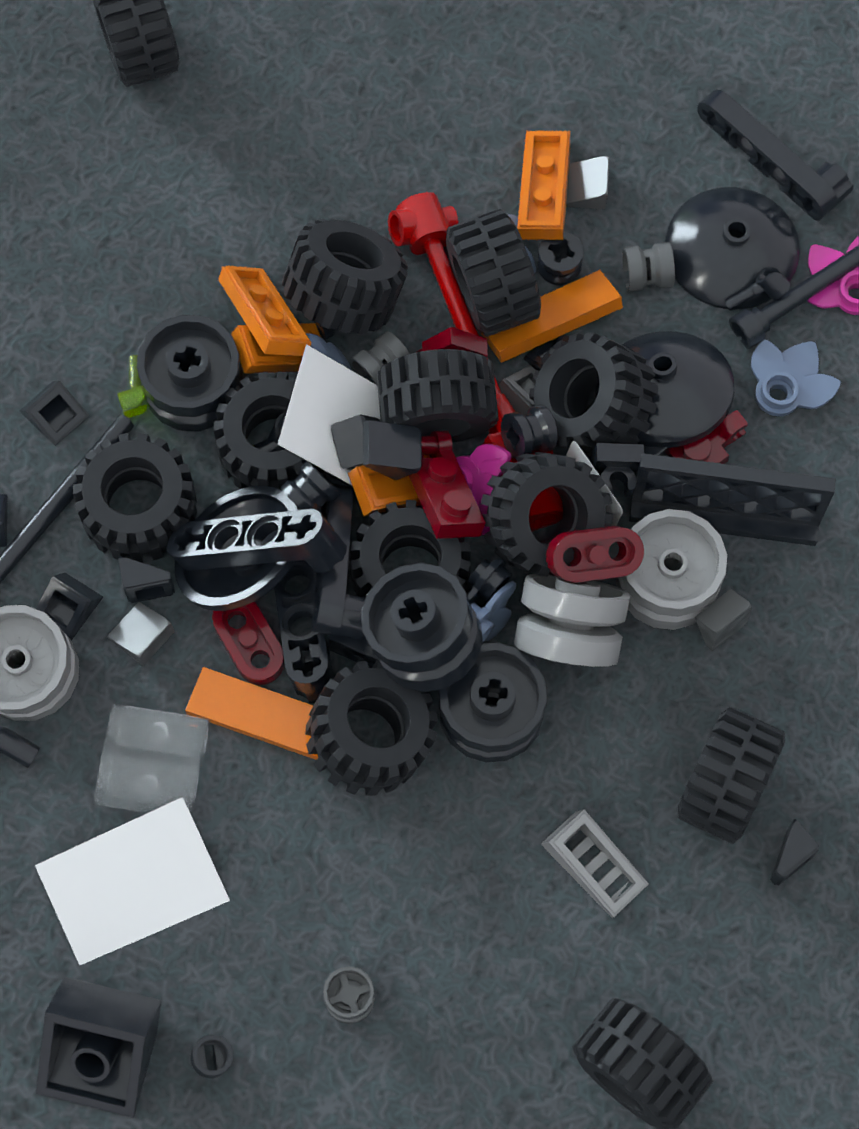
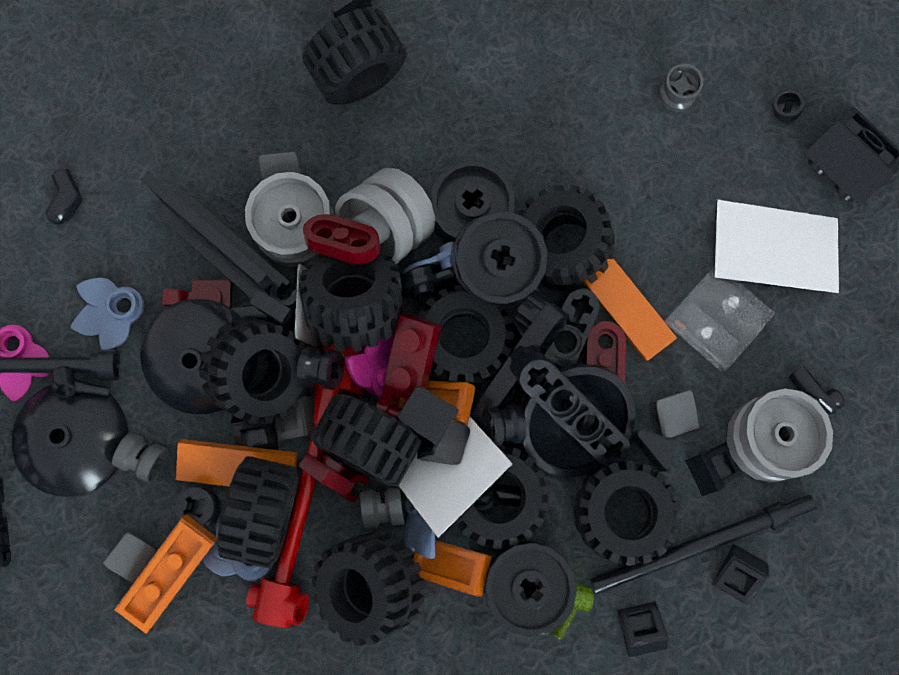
camera: 145 degrees left, 10 degrees up
orange tile [218,266,311,356] -> none
light grey slope [541,809,649,918] -> none

